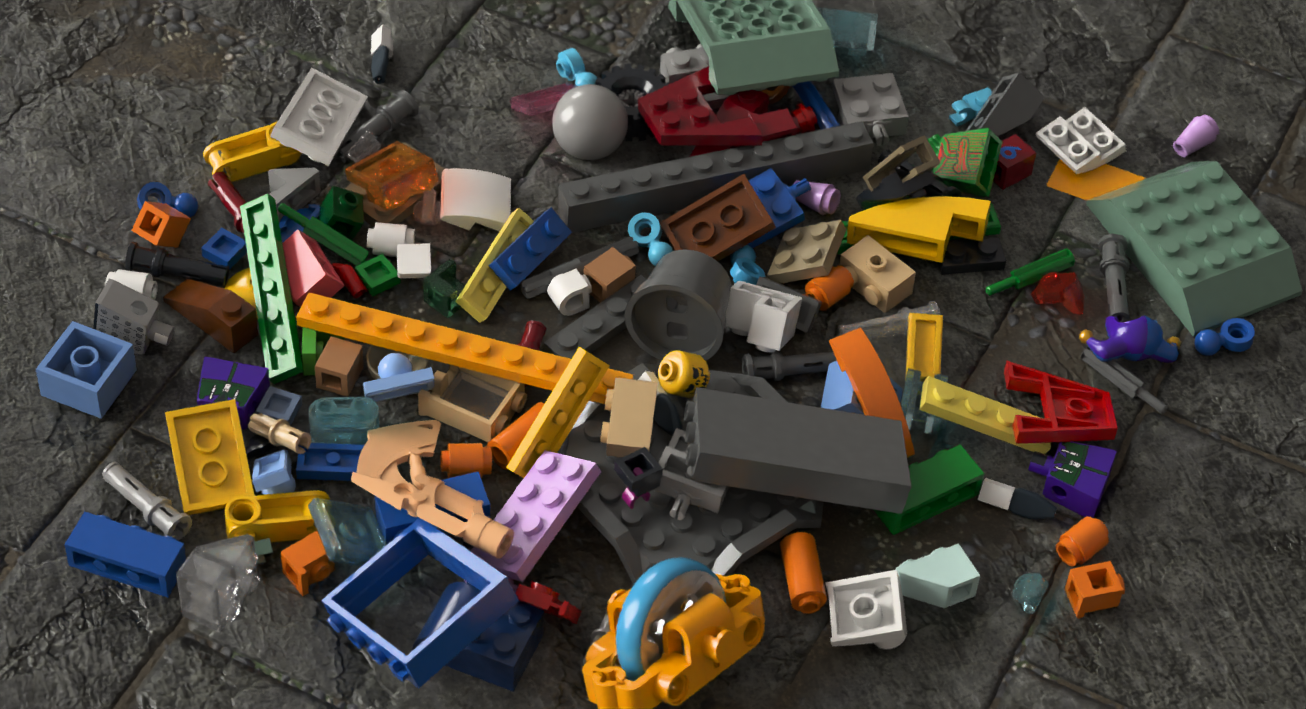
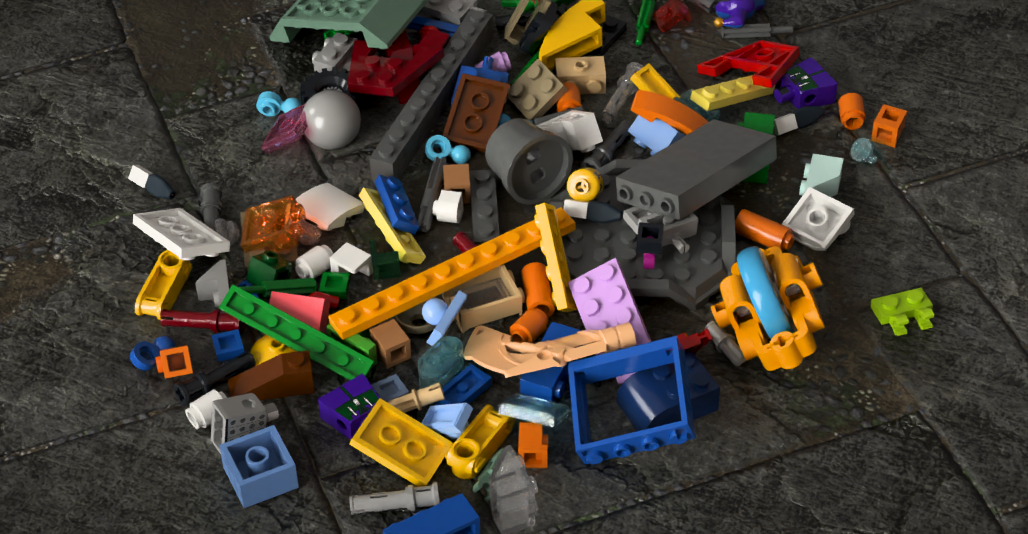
camera: 45 degrees left, 5 degrees down
tan brick [600,377,658,457] -> none

